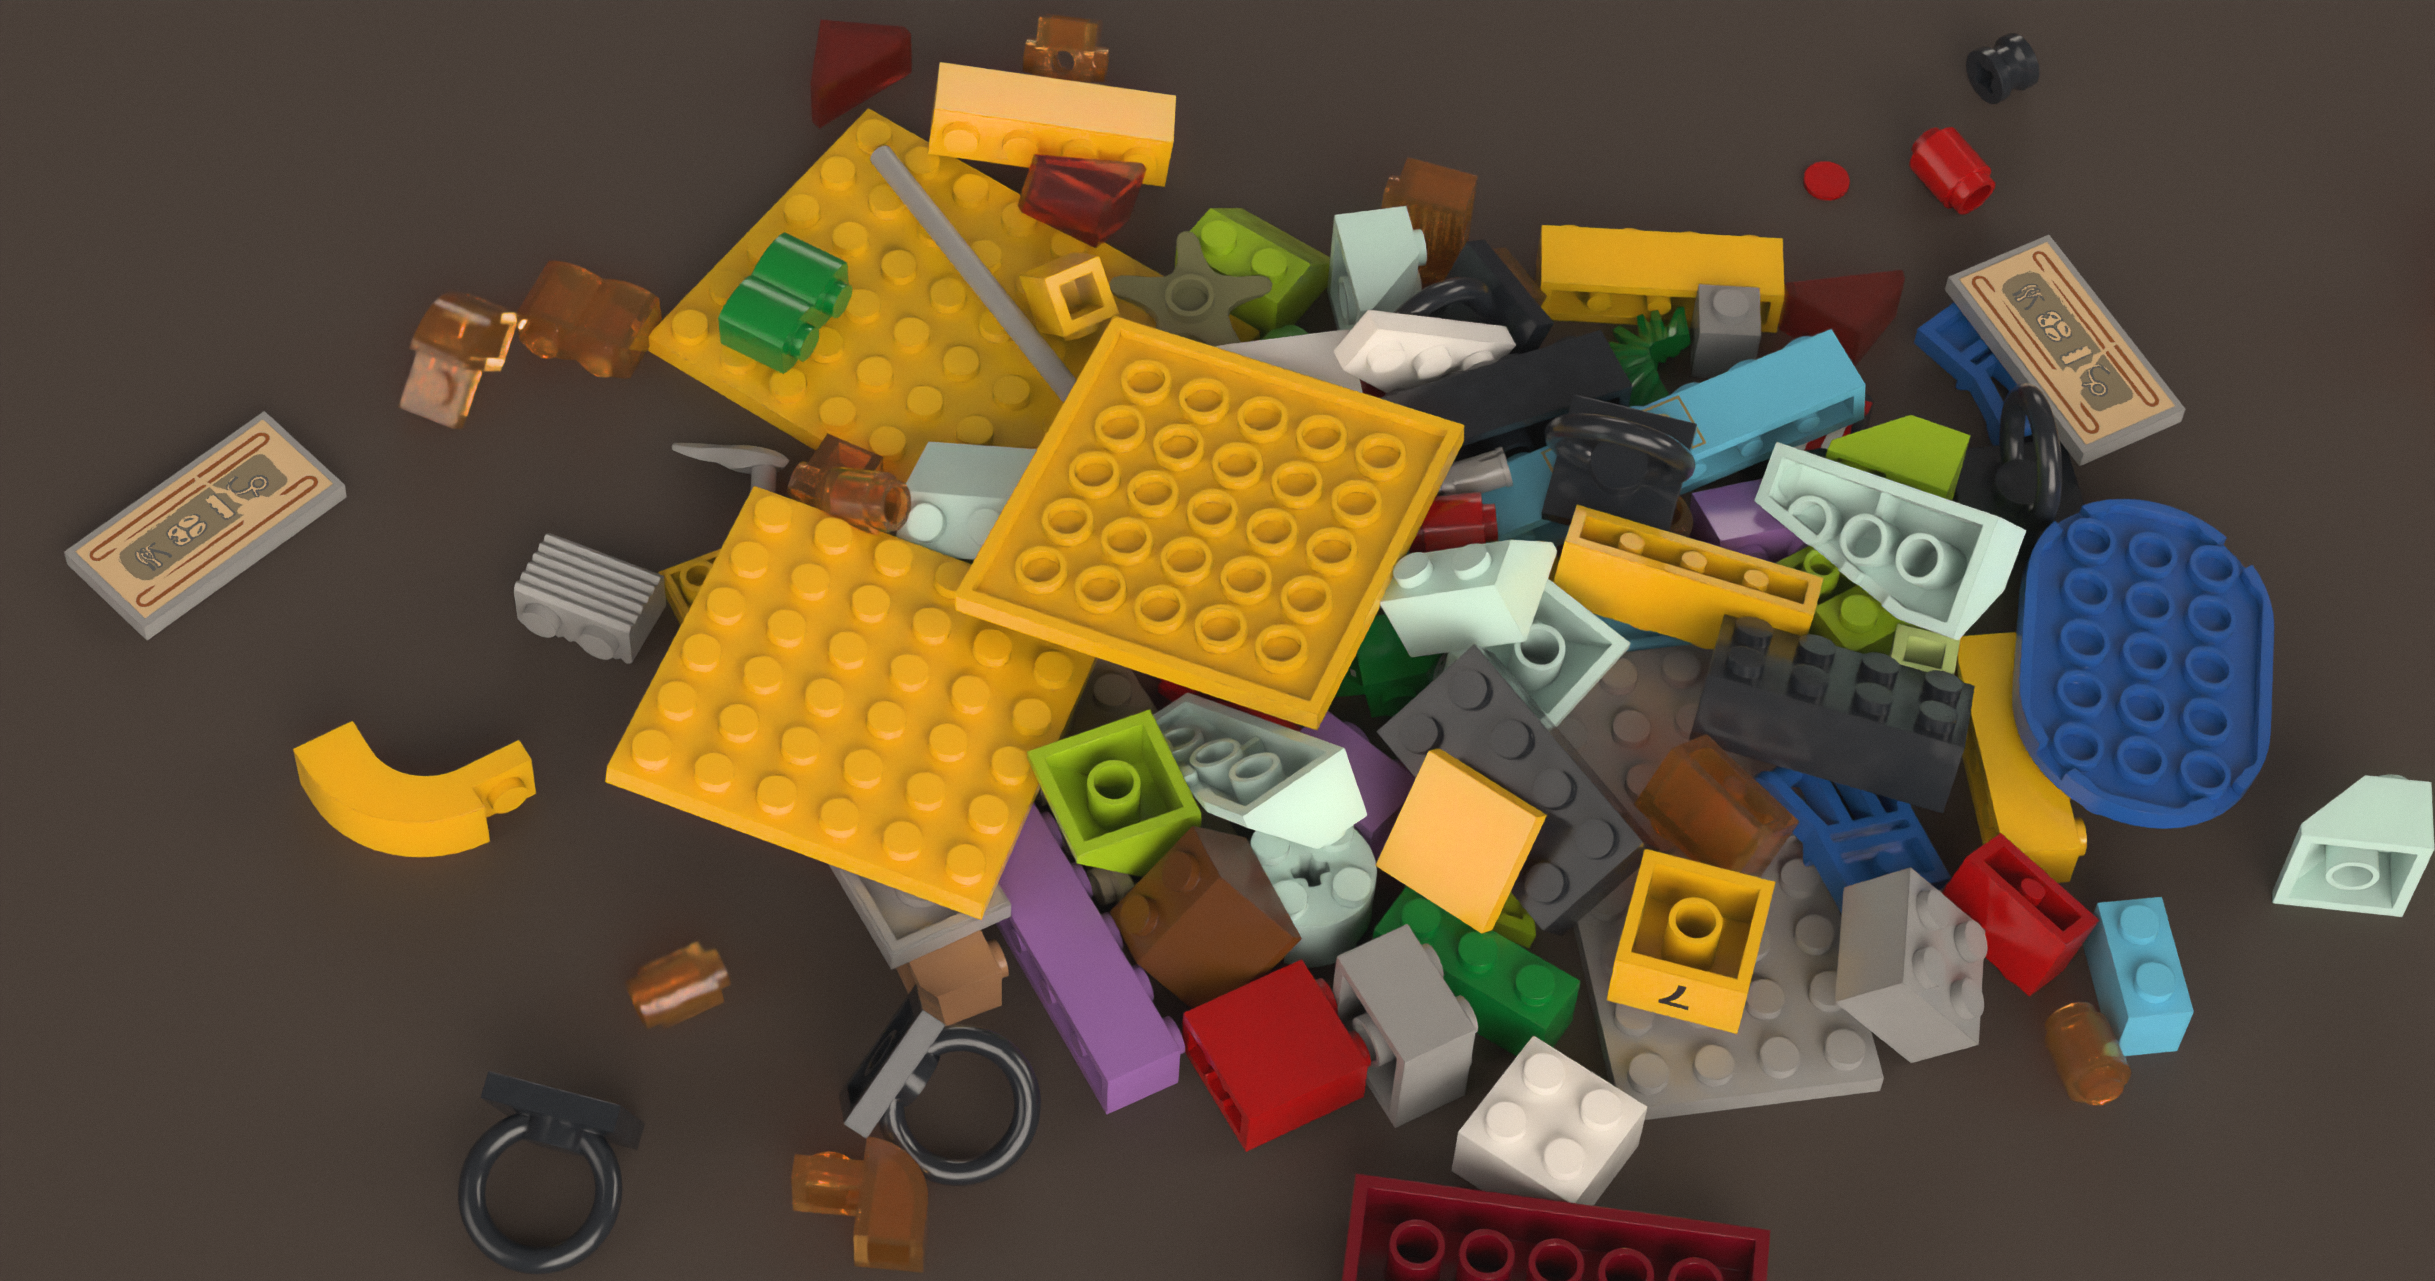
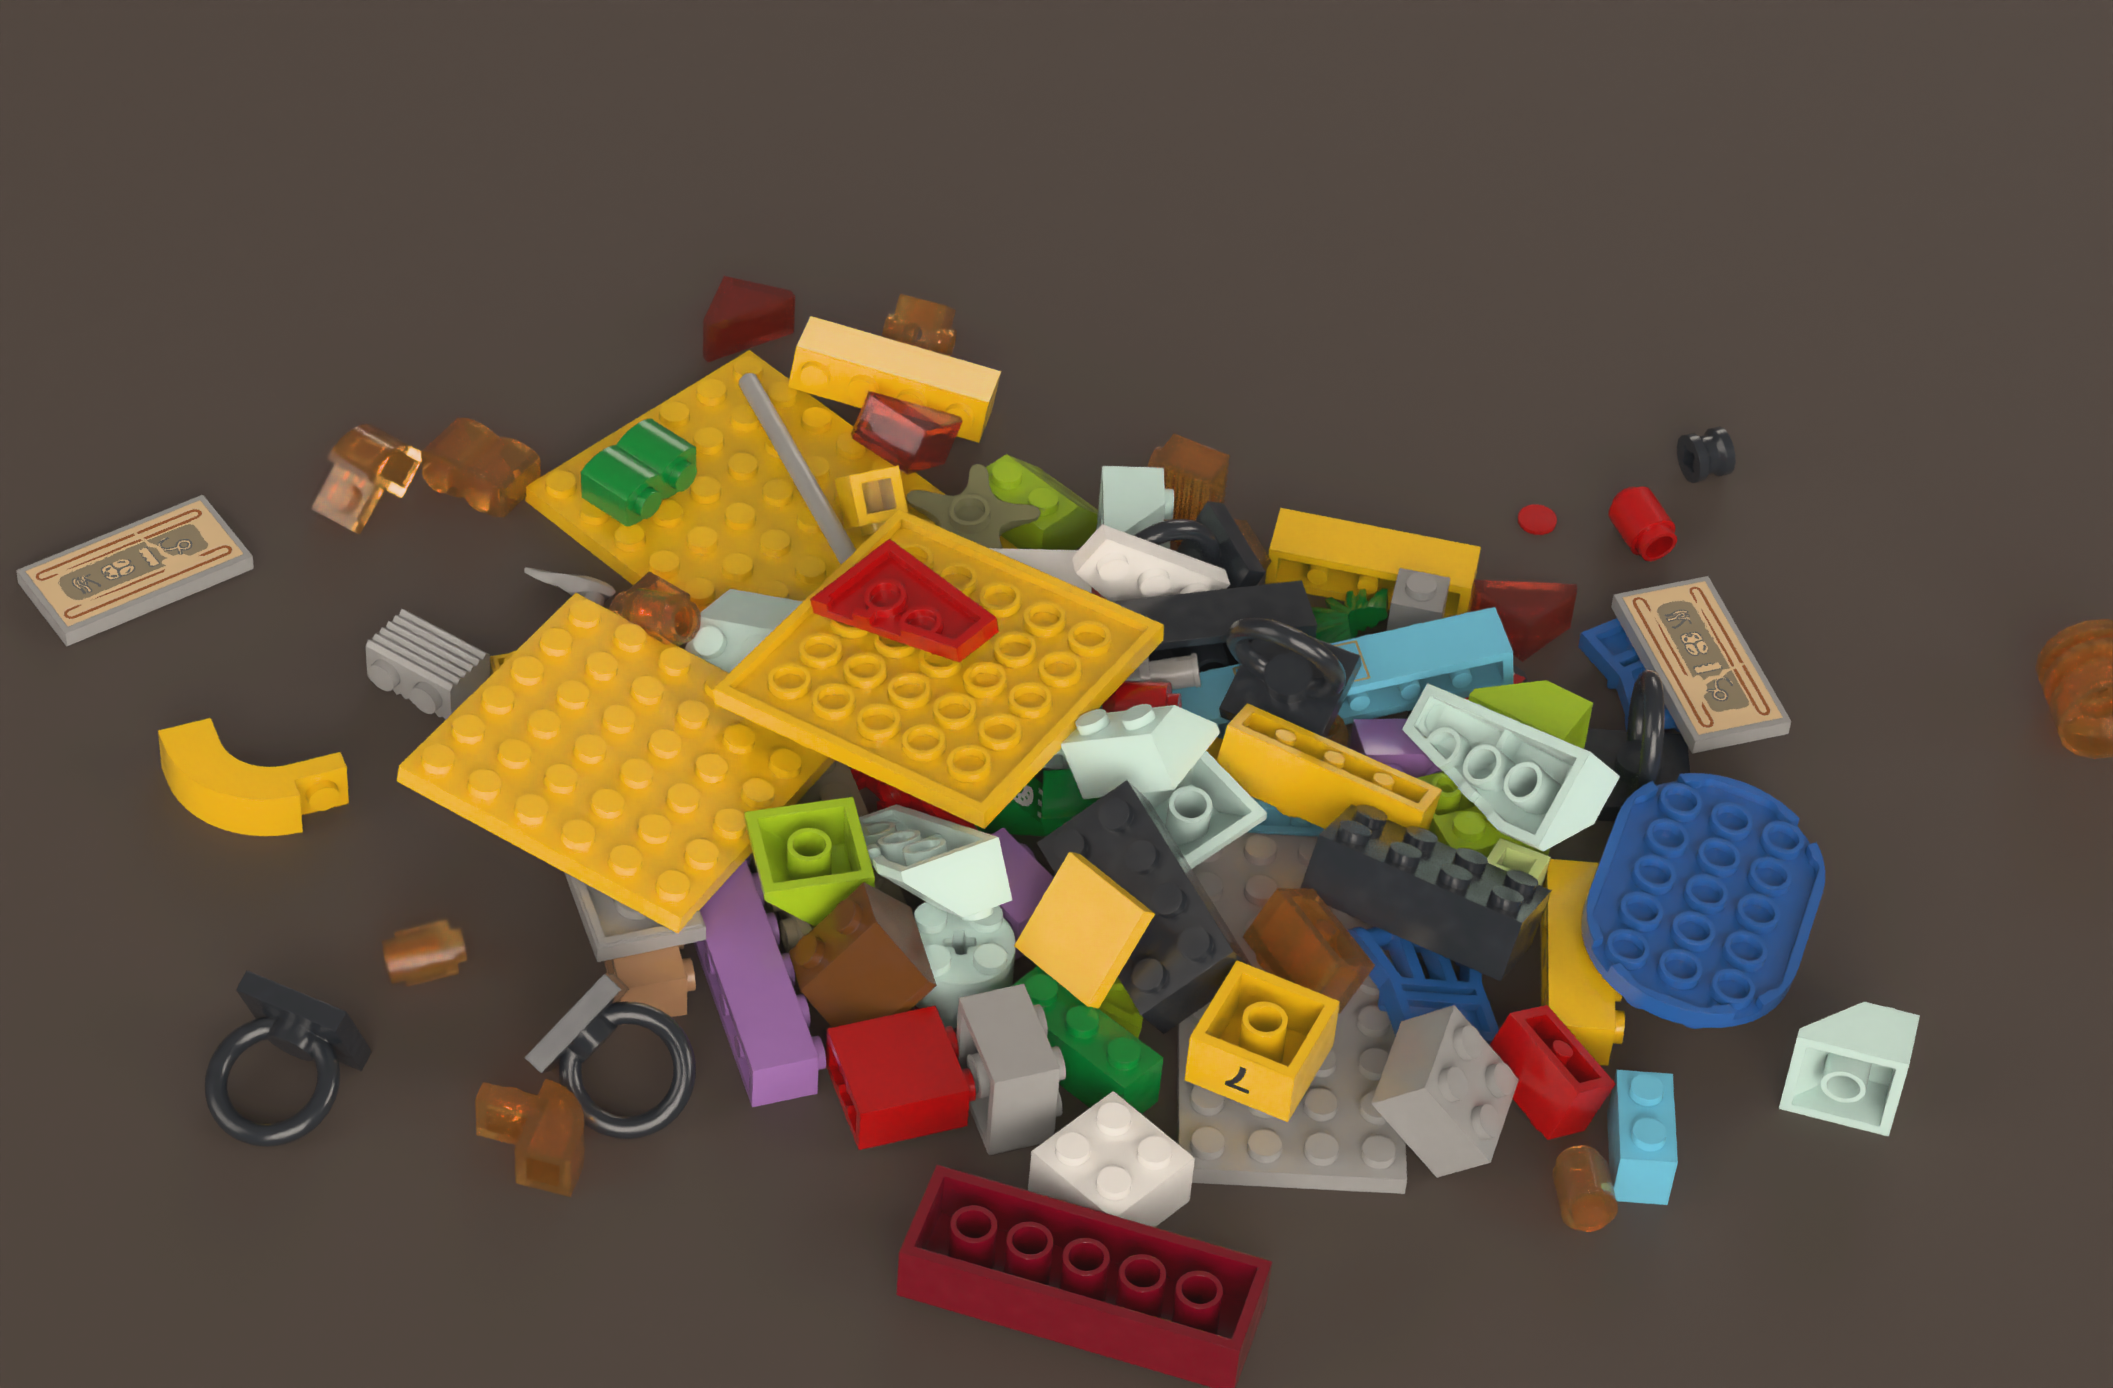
camera: 10 degrees right, 10 degrees down
none -> red wing [810,539,999,663]

